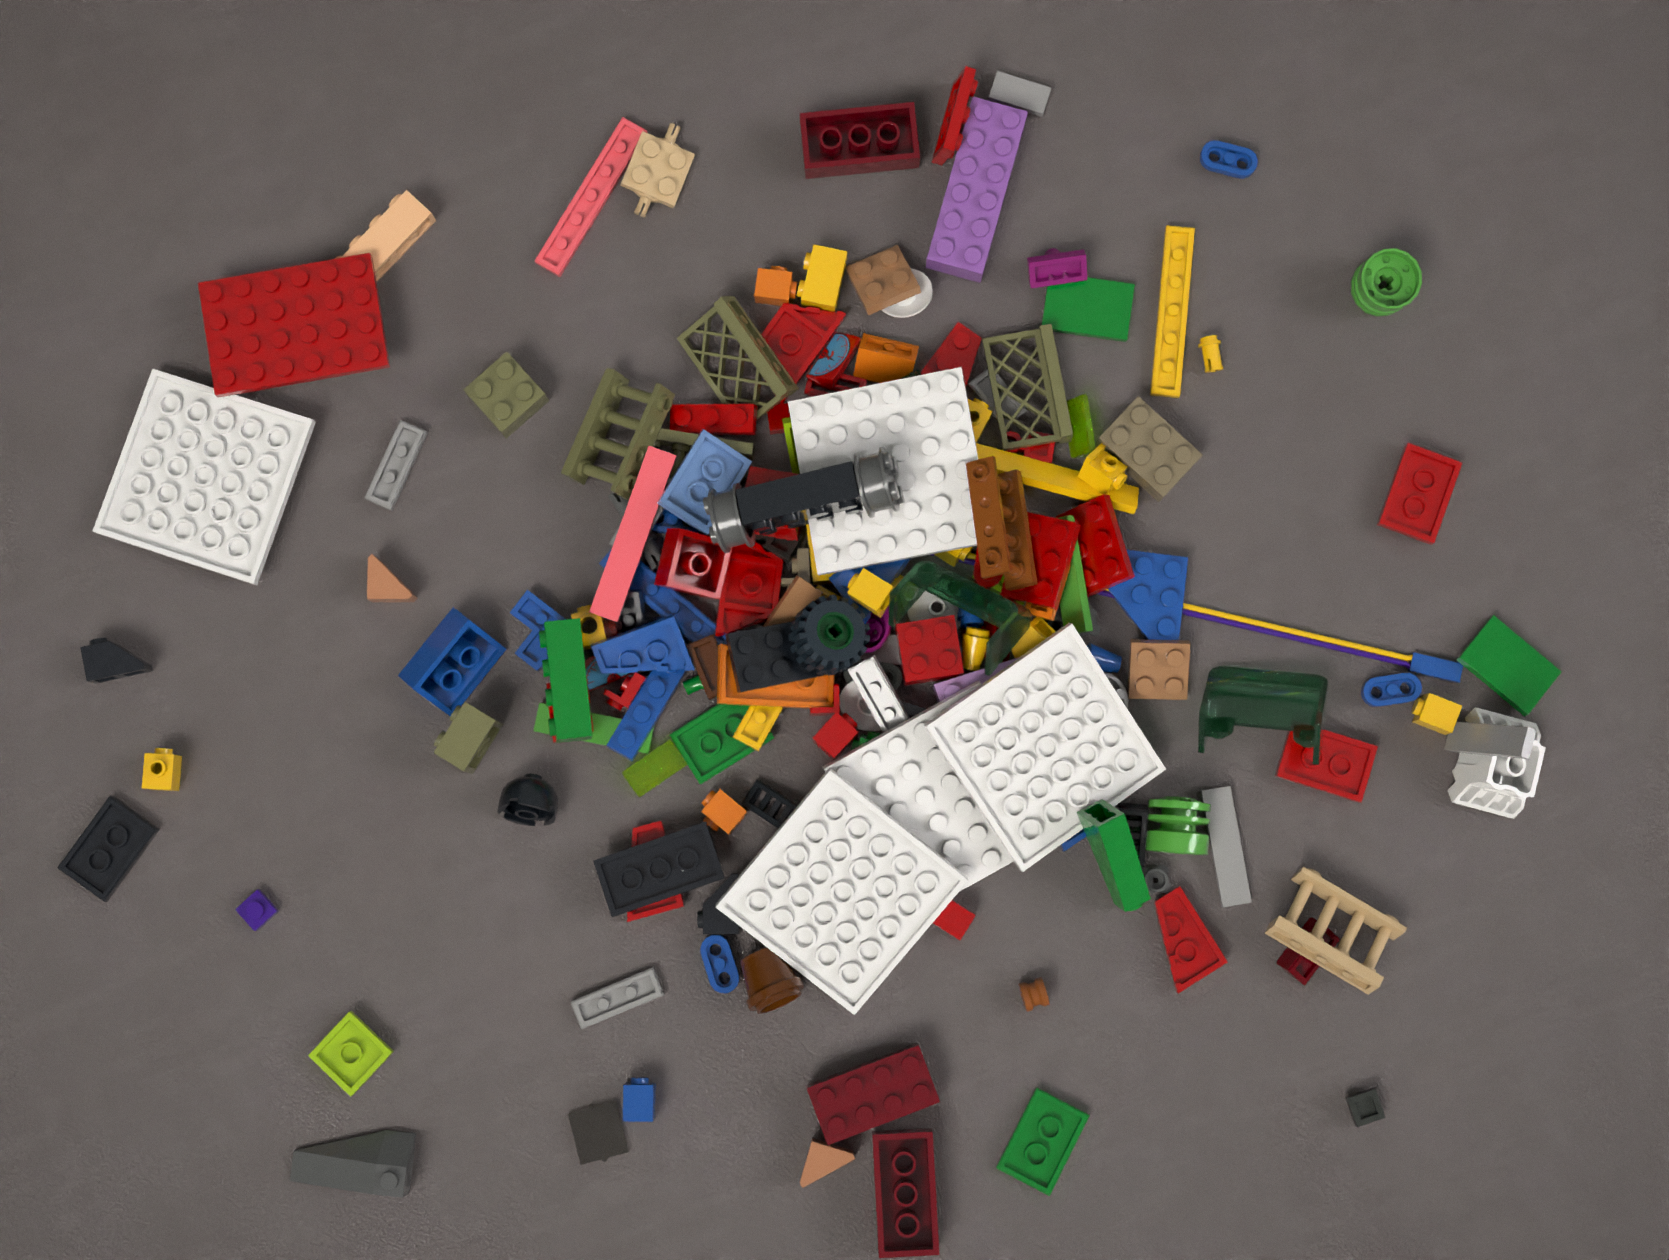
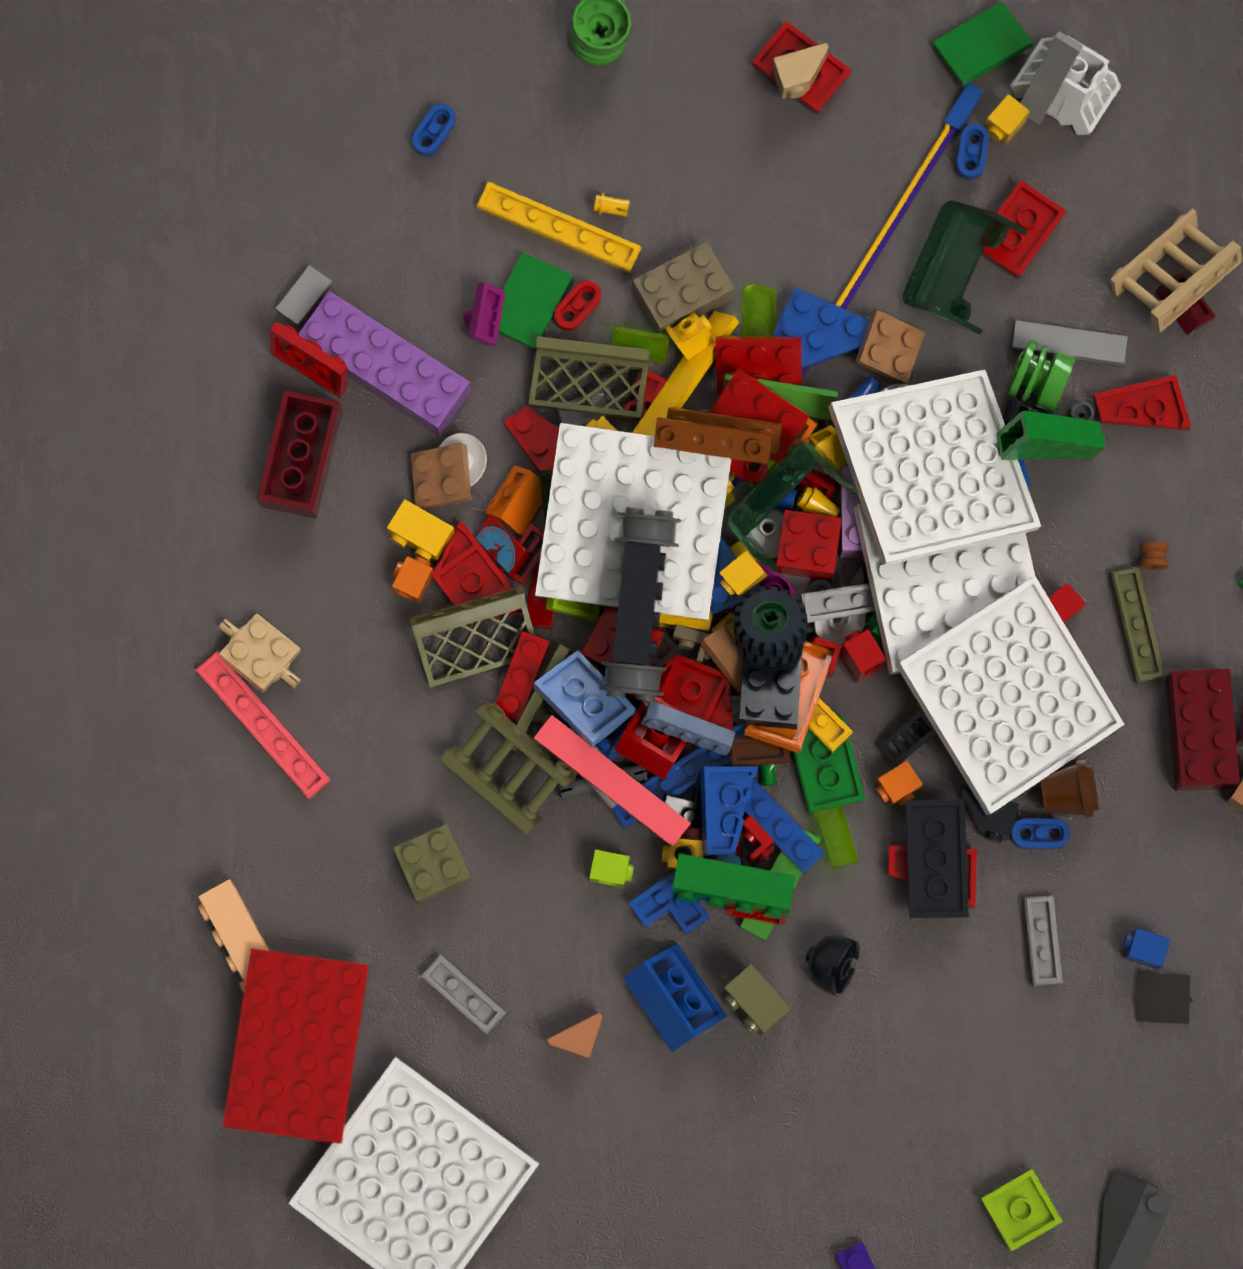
camera: 75 degrees left, 5 degrees down
none -> red plate [555,280,601,331]
none -> lime brick [590,850,634,888]
none -> sand blue piece [641,701,736,755]
none -> clear neon green slope [741,284,777,337]
none -> tan slope [772,43,829,99]
none -> olive tile [1110,566,1166,684]

